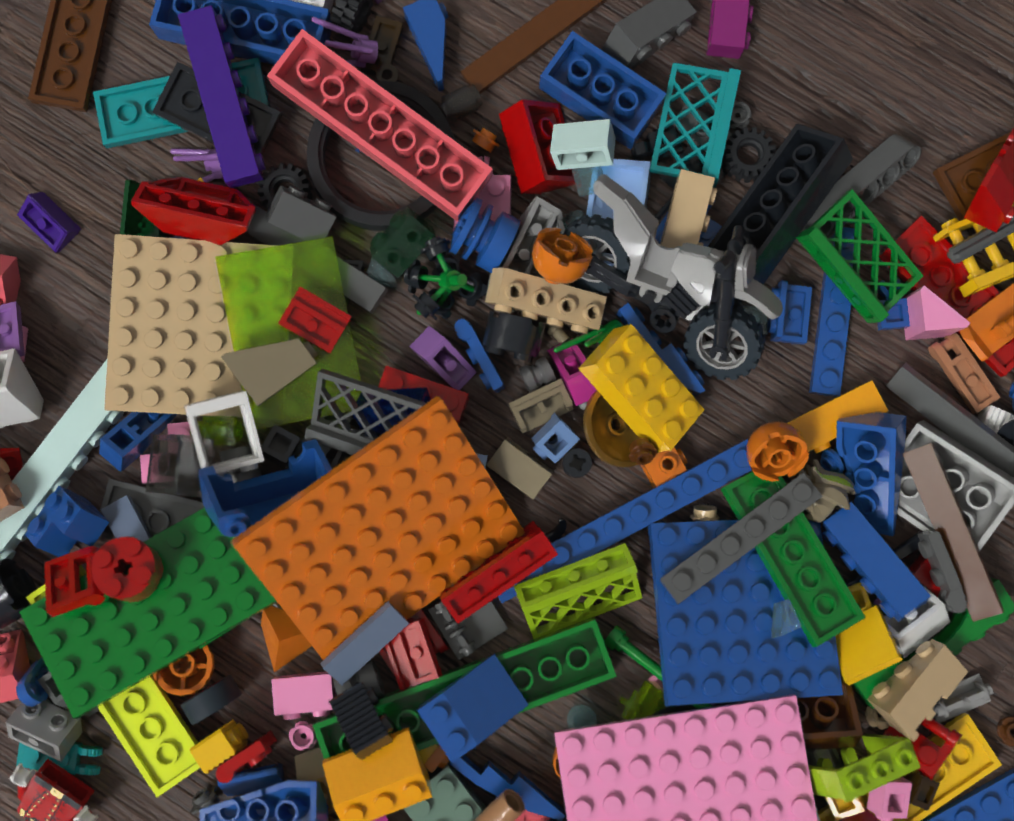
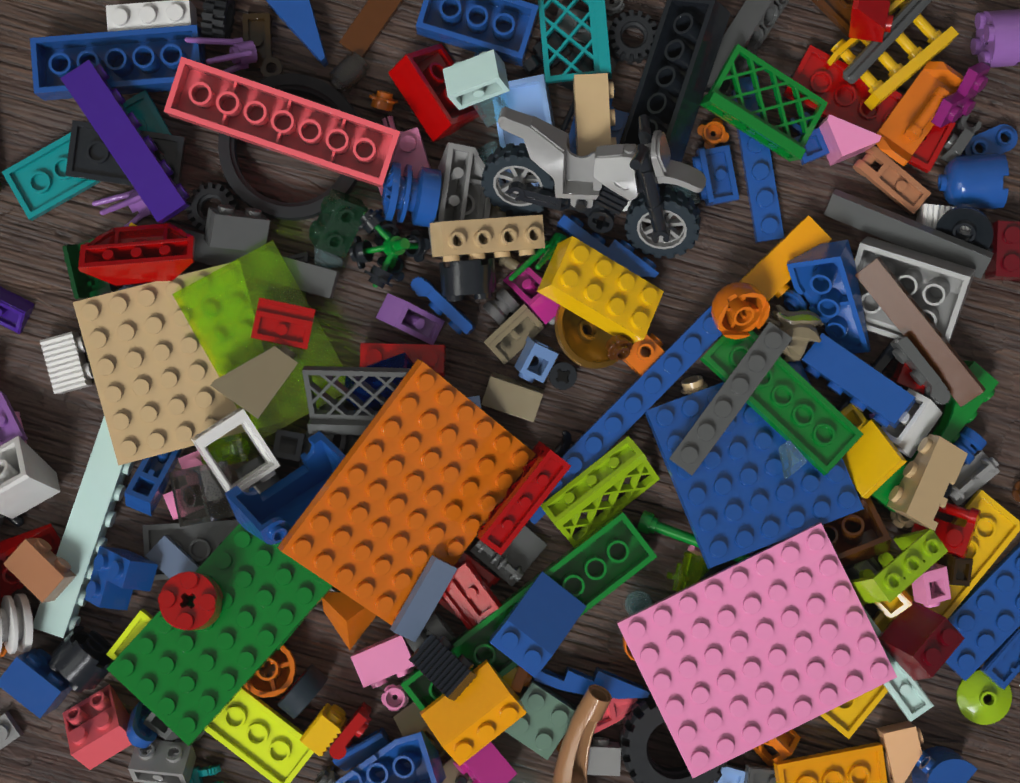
camera: 10 degrees left, 5 degrees up
red plate [44,546,105,617] -> none
orange cylinder [532,228,593,284] -> none
none -> white brick [40,331,94,394]
none -> orange plate [697,118,729,149]
none -> blue wheel [953,426,987,465]

